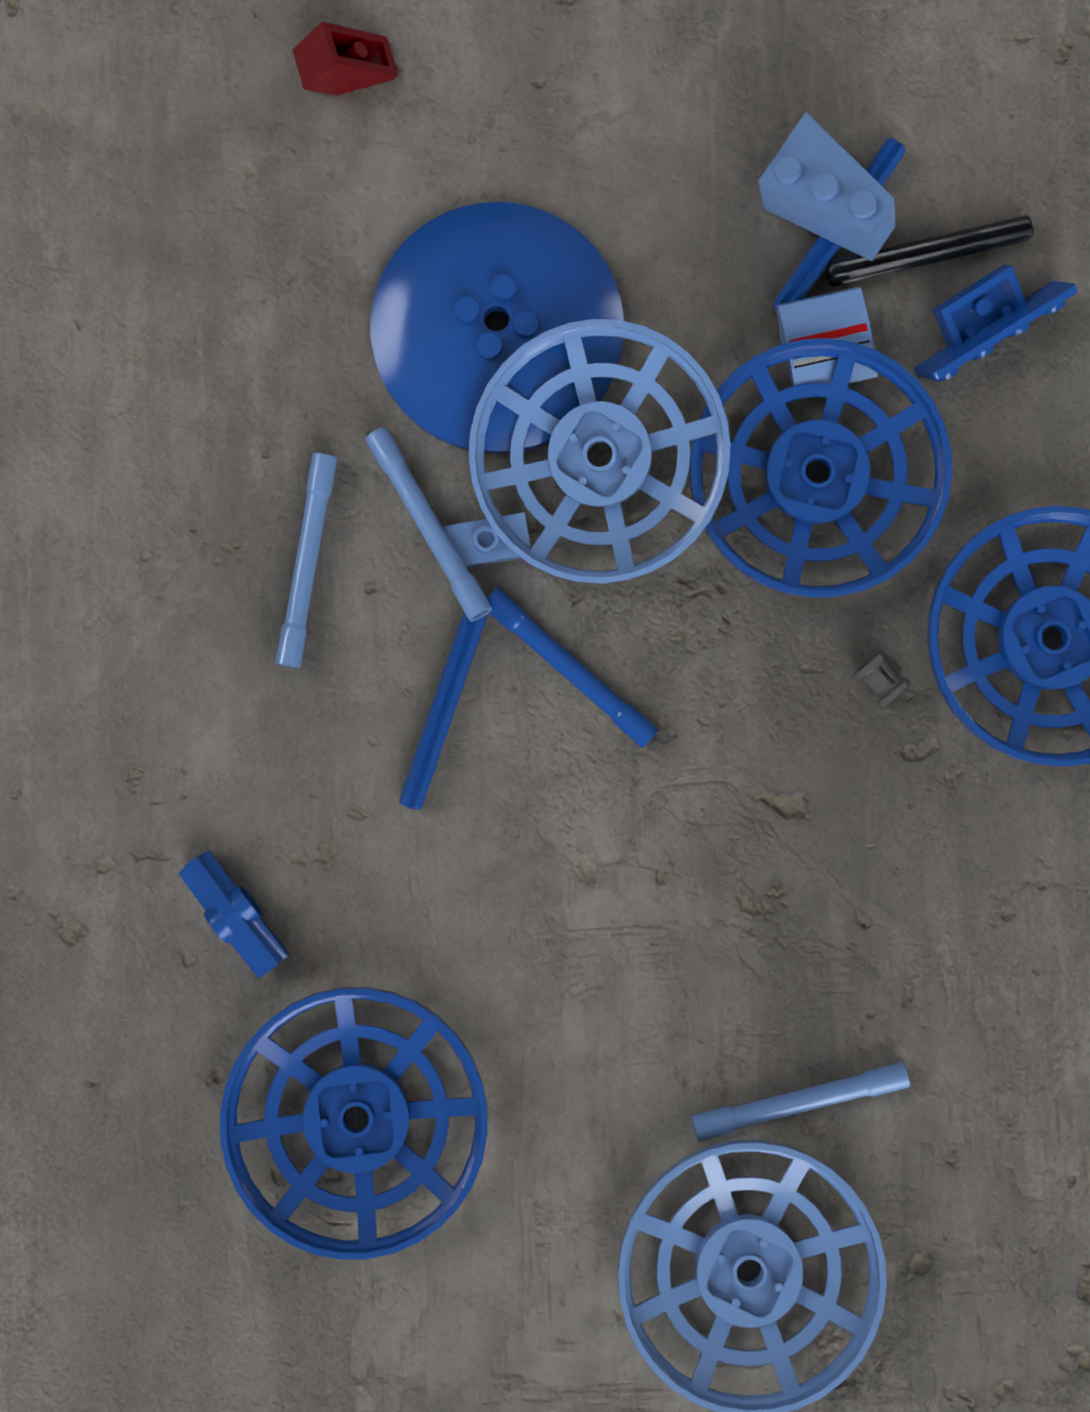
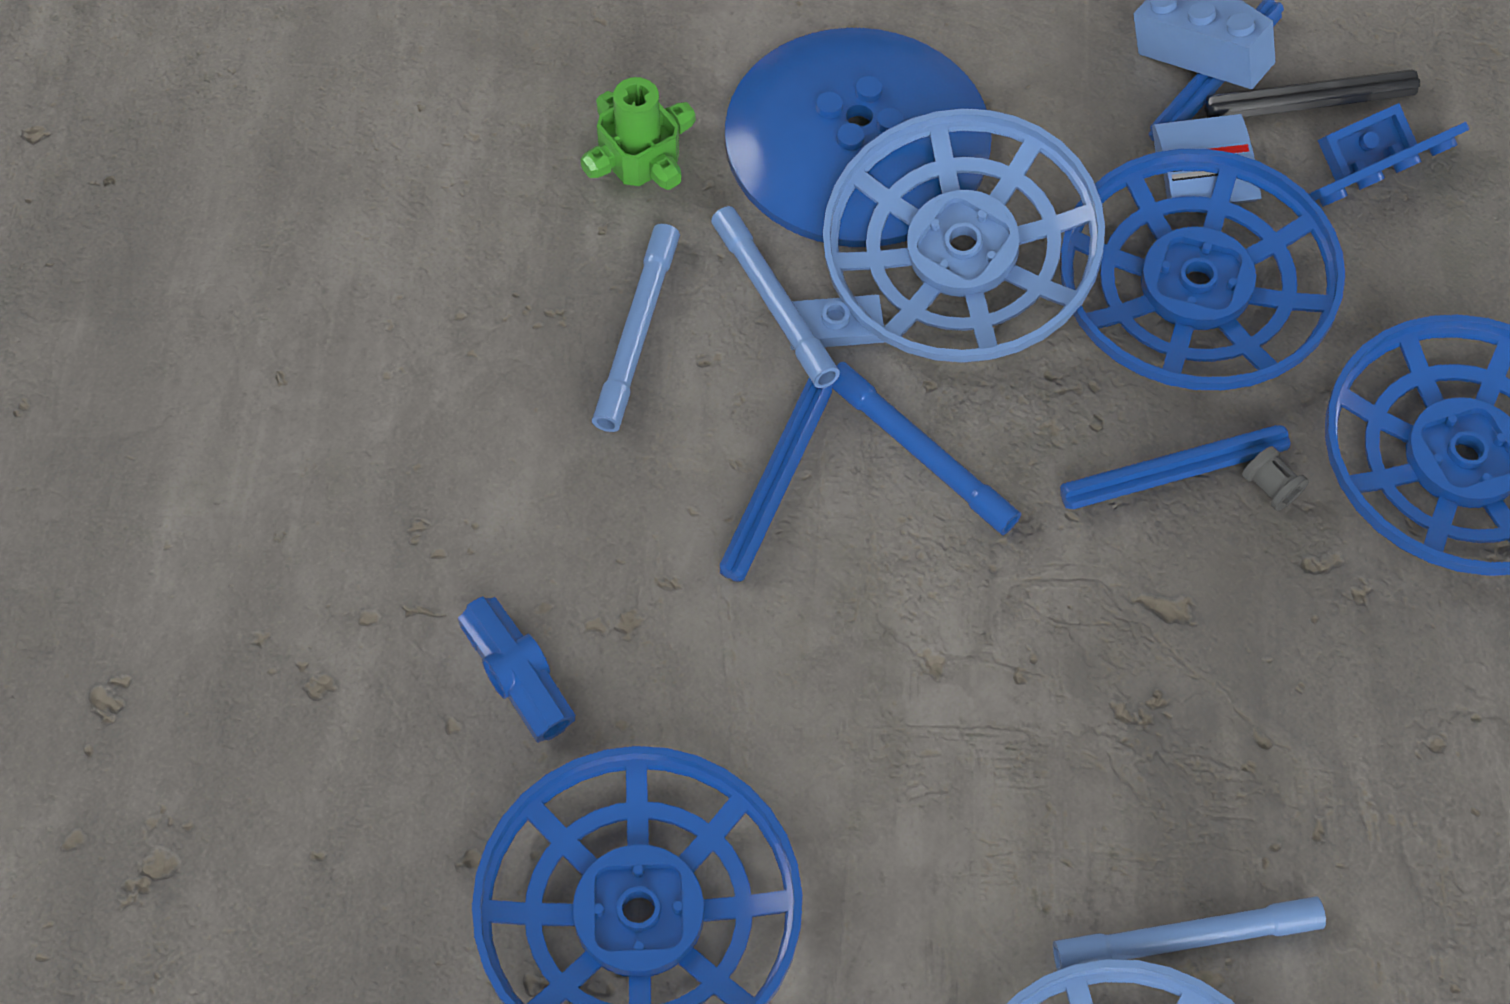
camera: 10 degrees right, 25 degrees down
none -> bright green piece [580,77,696,190]
none -> blue axle [1060,425,1291,509]

